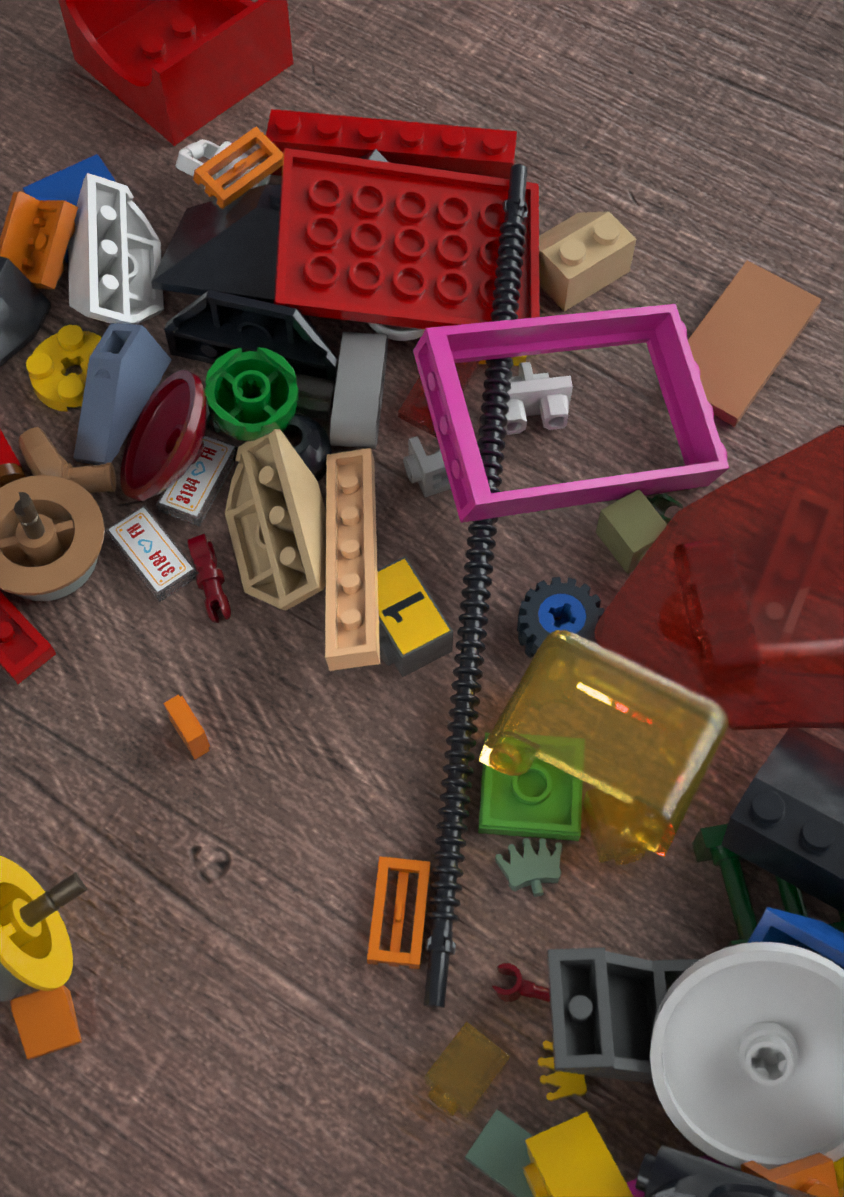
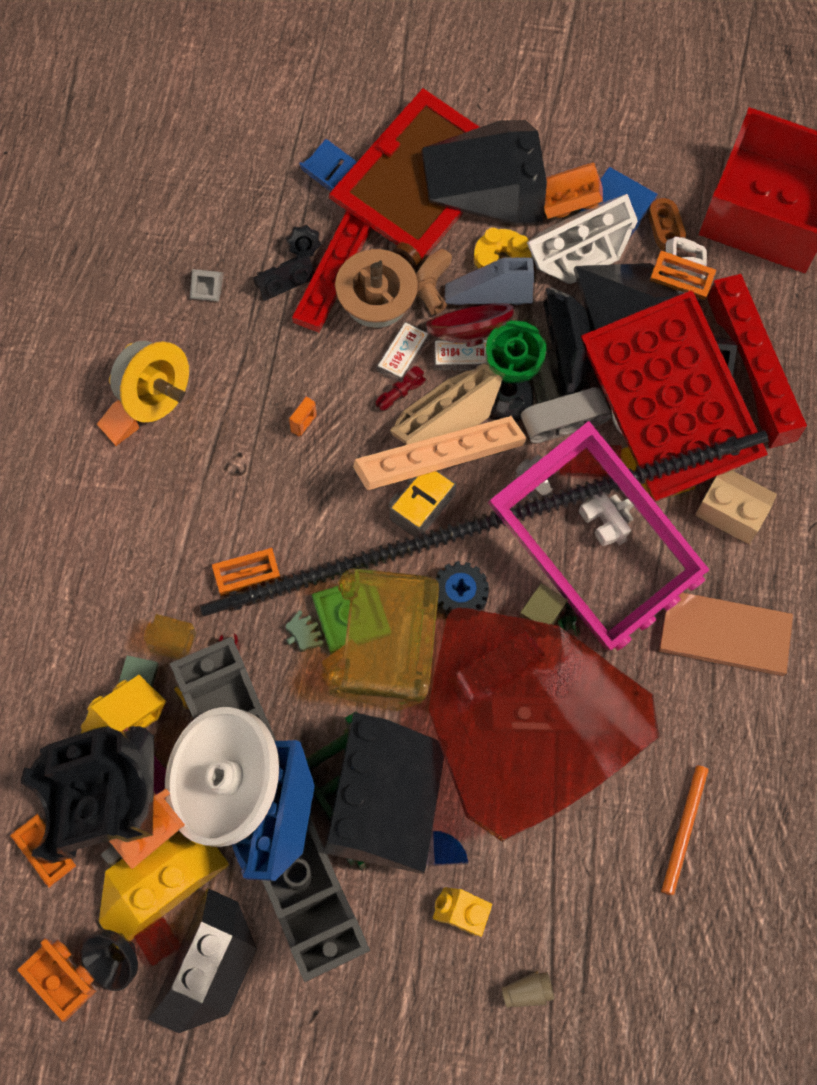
camera: 65 degrees right, 5 degrees up
none -> dark orange plate [648,198,686,251]

